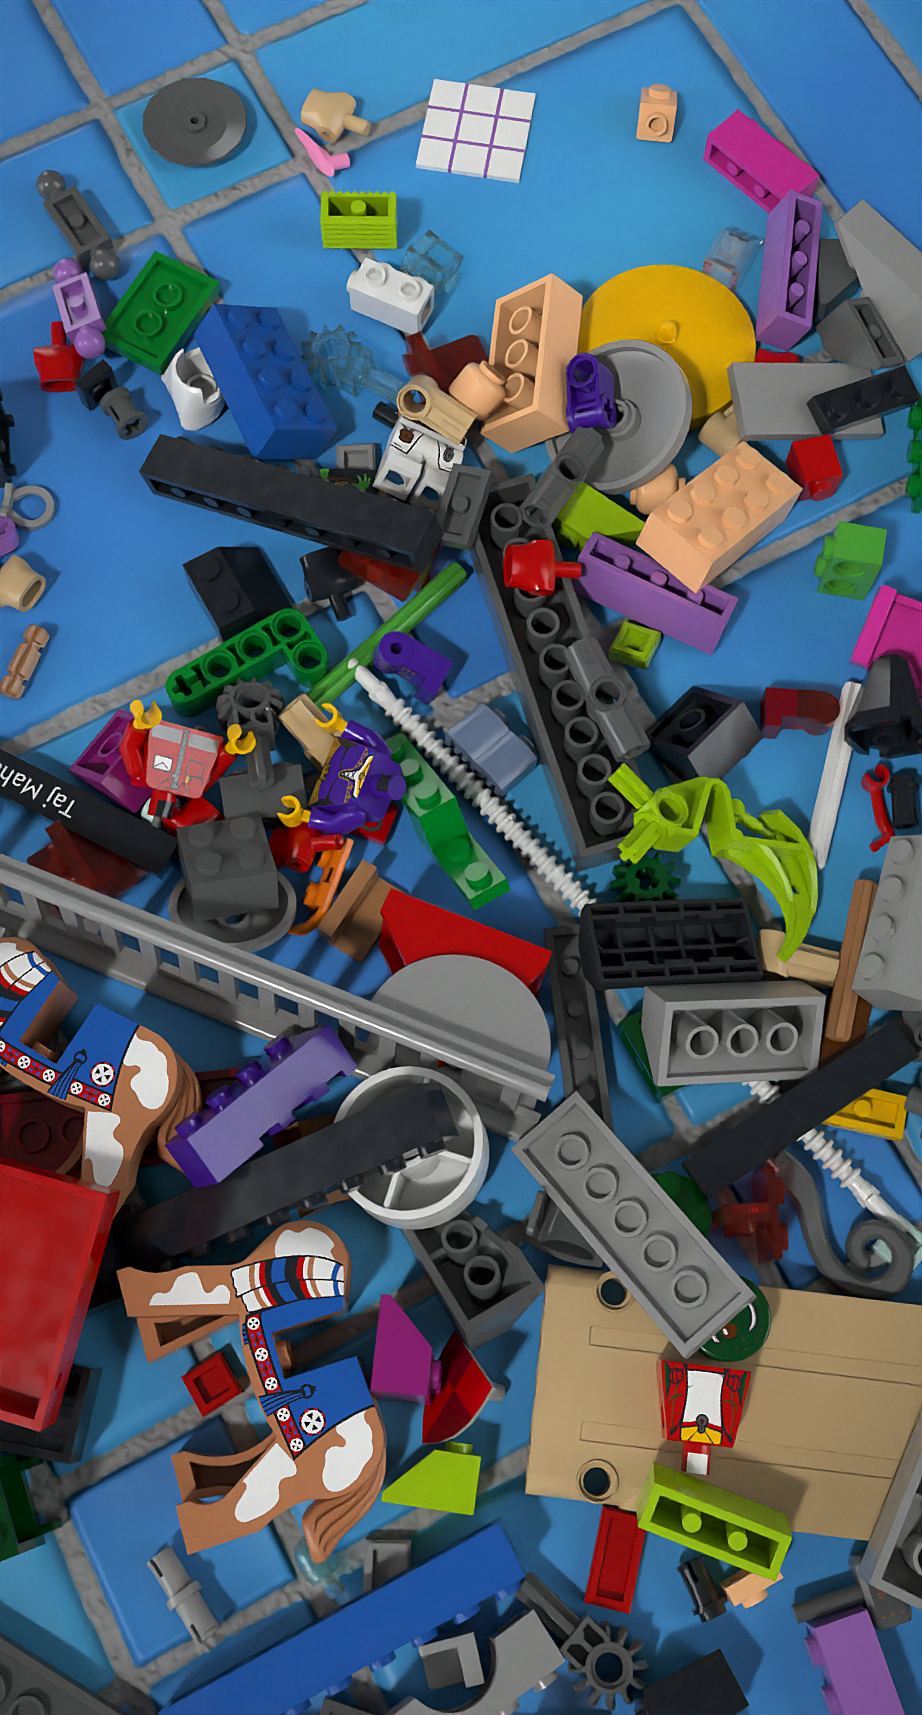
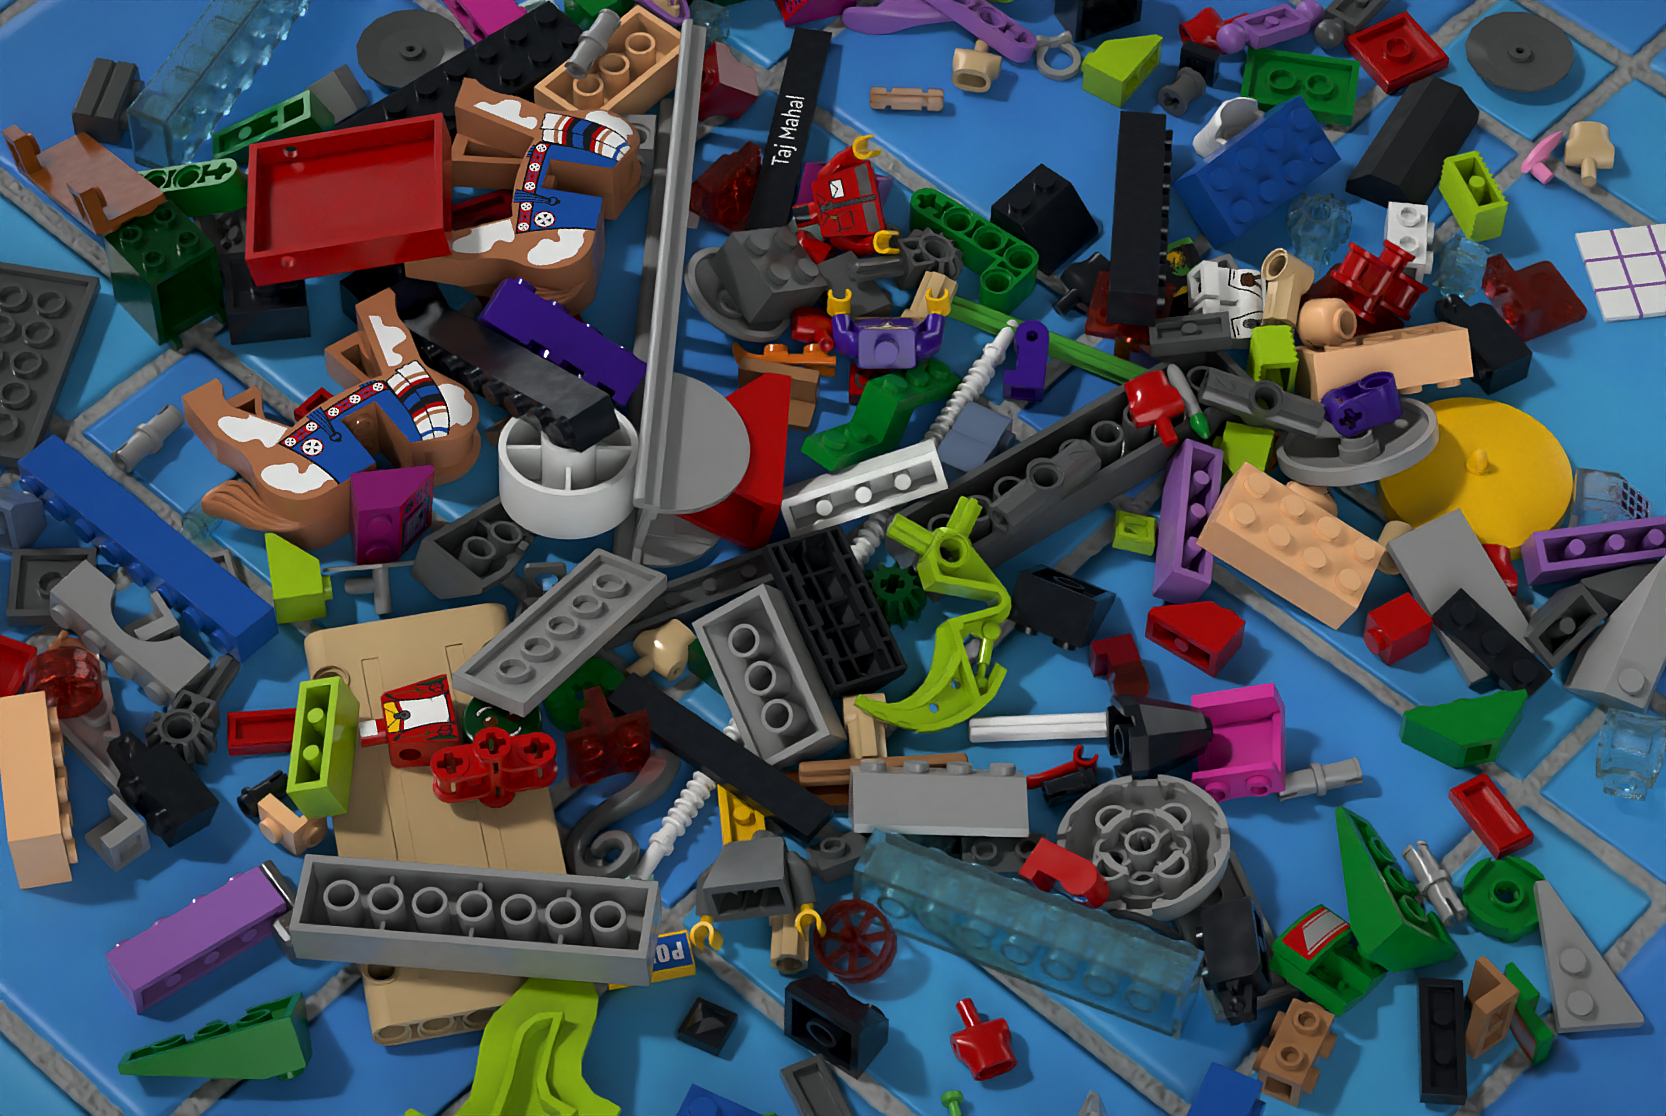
camera: 70 degrees right, 20 degrees down
bright green brick [813,521,887,601] -> none
none -> red axle [430,727,558,808]
none -> tan piece [623,619,697,681]
none -> white brick [781,439,948,538]
none -> lime slope [1081,34,1163,108]
none -> red slope [1145,601,1246,678]
none -> light grey piece [1167,364,1210,440]
none -> lime brick [1246,325,1299,410]
none -> red axle [1330,239,1429,325]
none -> red tile [1344,11,1449,94]
none -> black piece [1345,76,1480,209]
none -> black hinge [1434,293,1533,396]
none -> clear red bracket [1481,253,1587,342]

